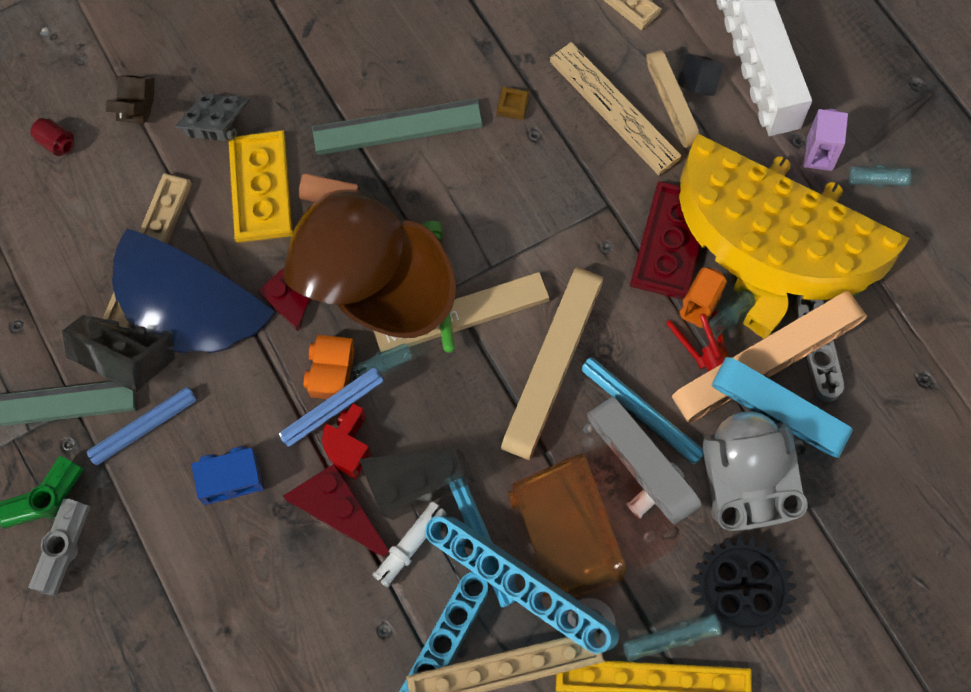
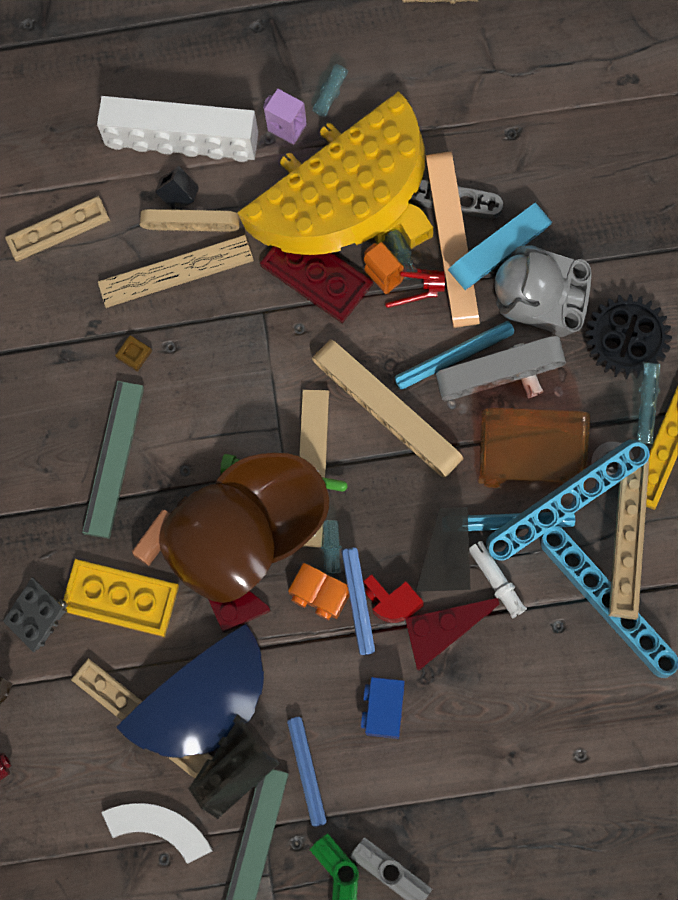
camera: 65 degrees left, 5 degrees up
none -> white tile [102,803,213,864]

